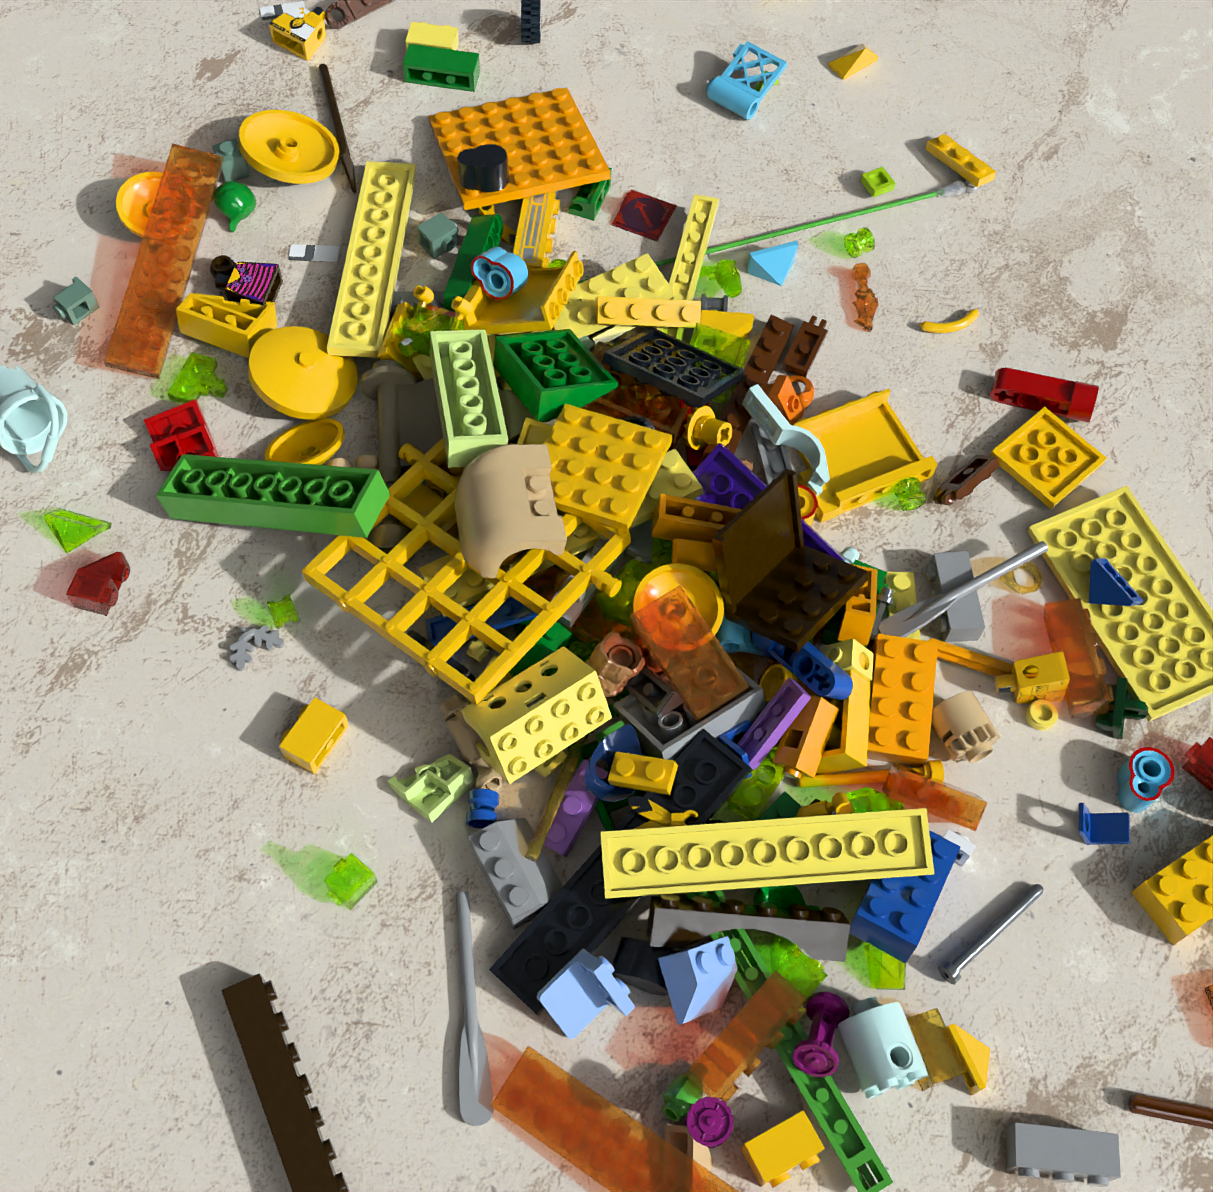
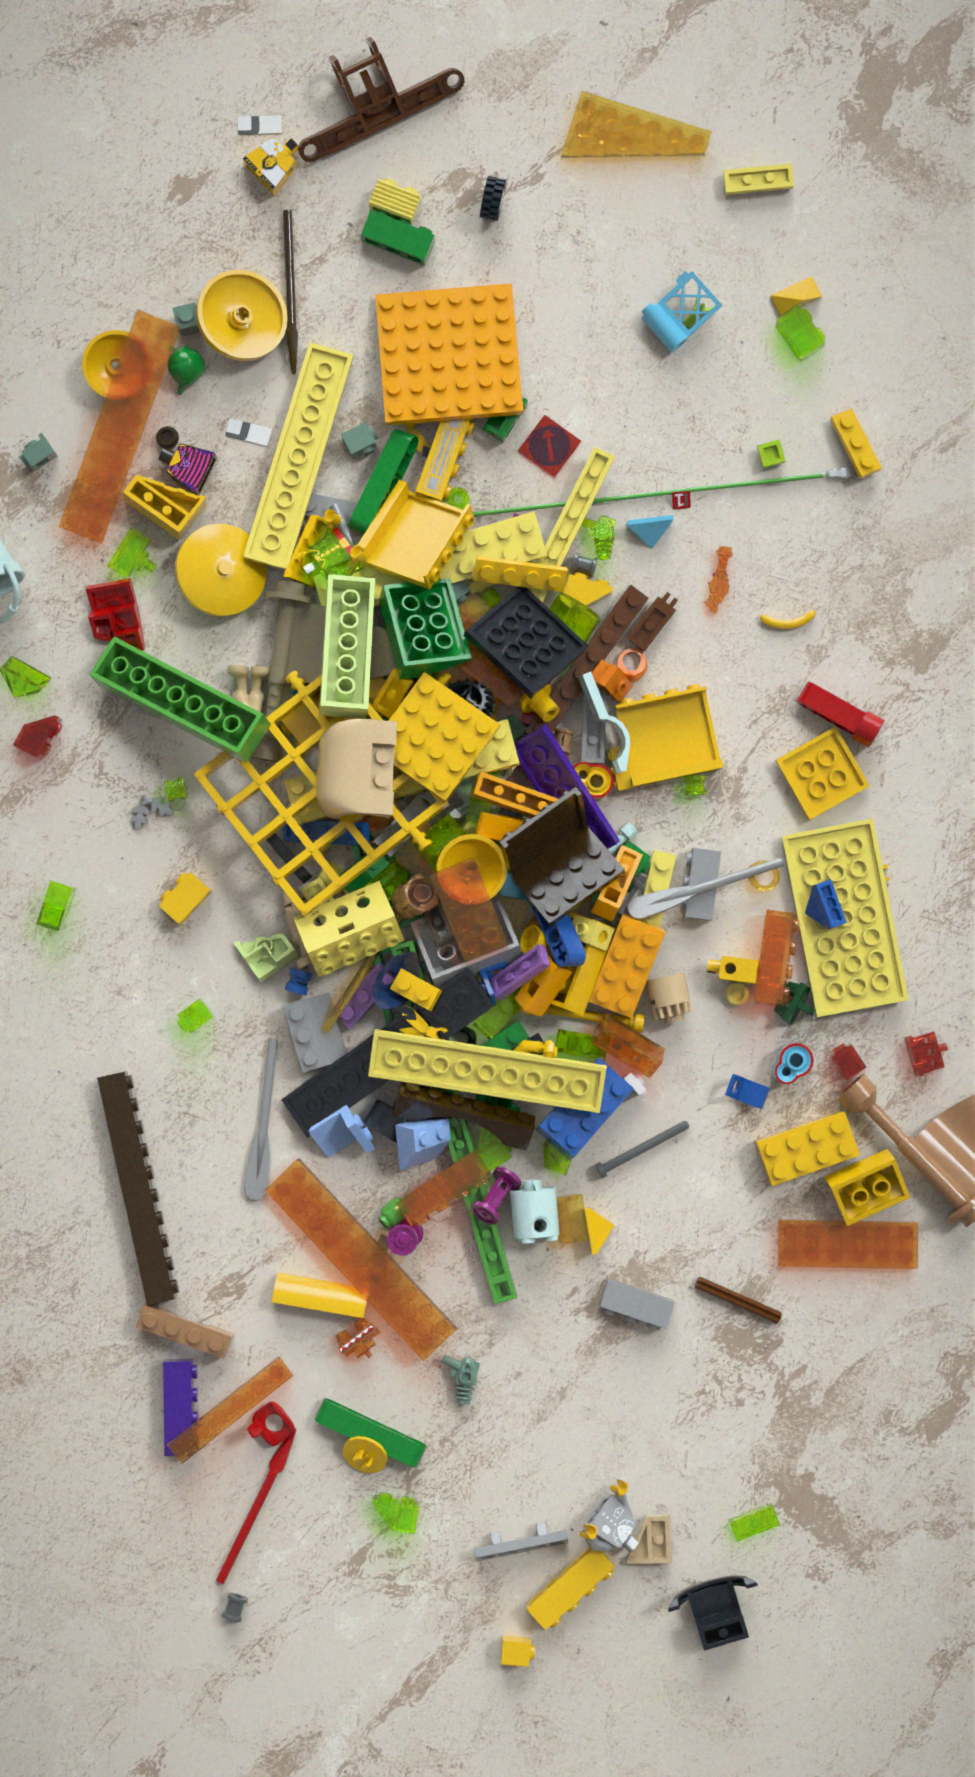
camera: 15 degrees right, 25 degrees up
yellow dish [264,418,345,465] -> none
black piece [457,144,510,192] -> none
medium azure piece [471,246,528,301] -> none
yellow brick [741,1110,825,1188] -> none
clear neon green wheel [844,227,875,258] -> none
light orange axle [928,638,1012,677] -> none
reddish brown hinge [934,455,1000,506] -> none
none -> clear neon green slope [36,880,77,932]
none -> red sticker [672,491,691,509]
none -> clear neon green brick [775,305,826,363]

